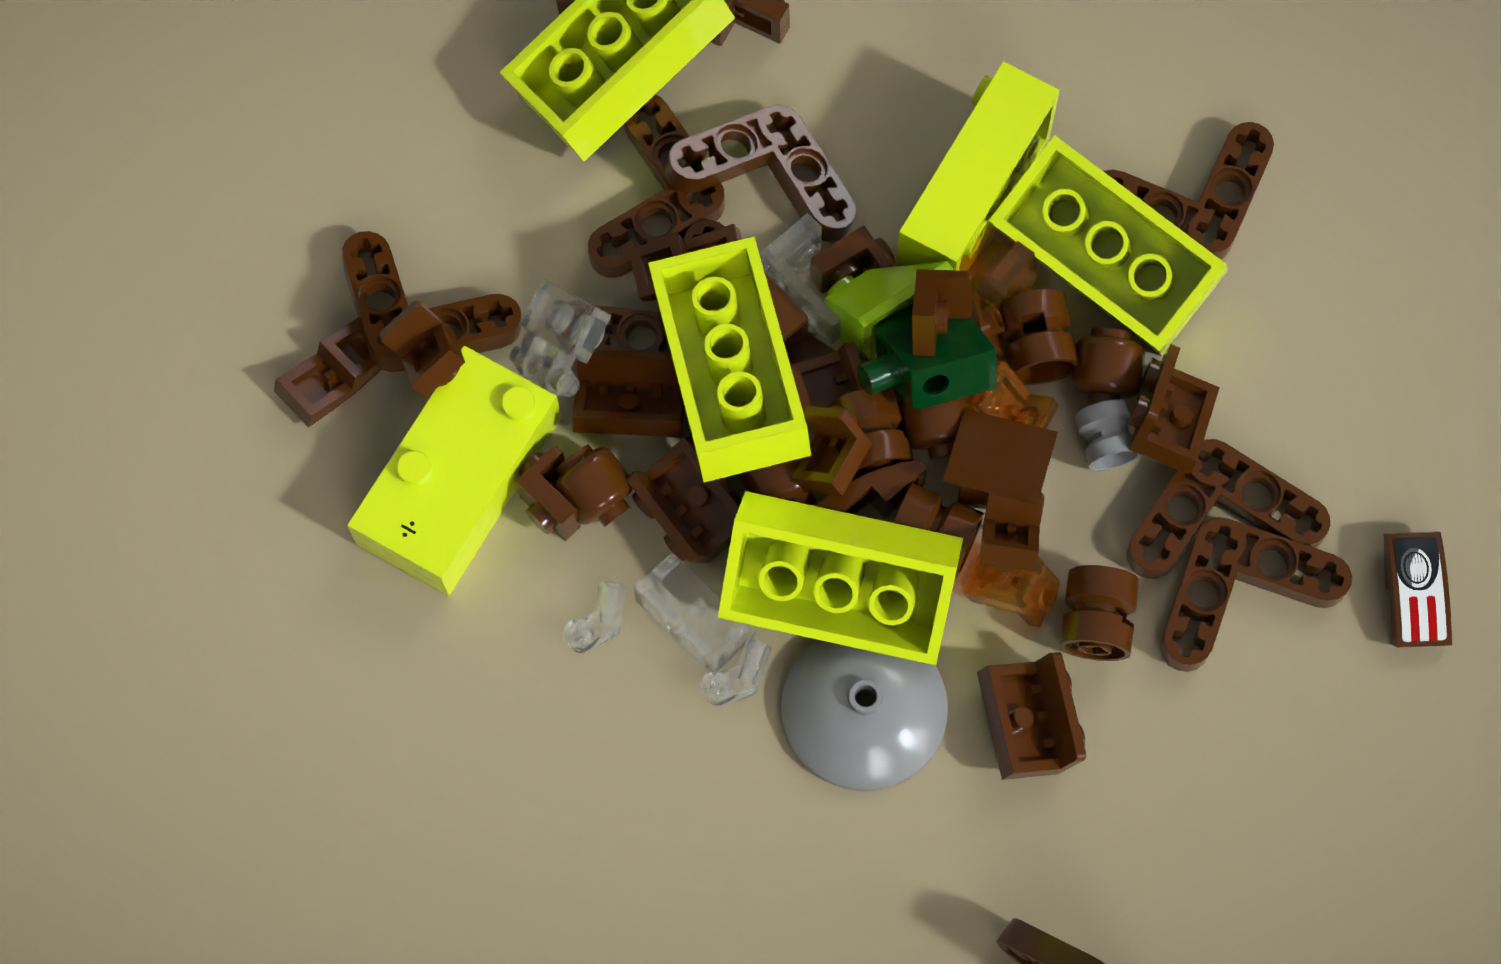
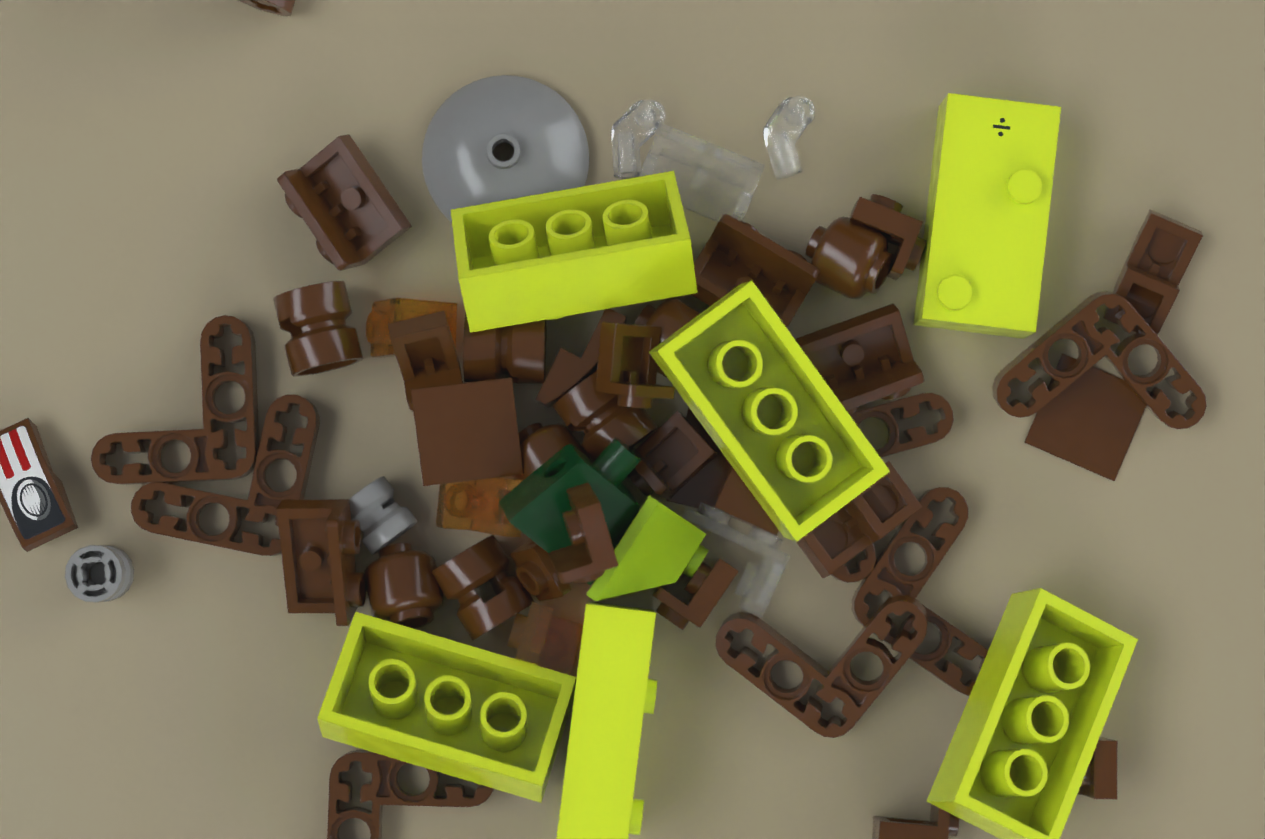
camera: 150 degrees right, 15 degrees up
reddish brown bracket [380,300,465,398] -> none
clear plate [509,278,612,397] -> none
none -> light grey wheel [65,545,134,602]
none -> reddish brown sticker [1024,353,1151,481]

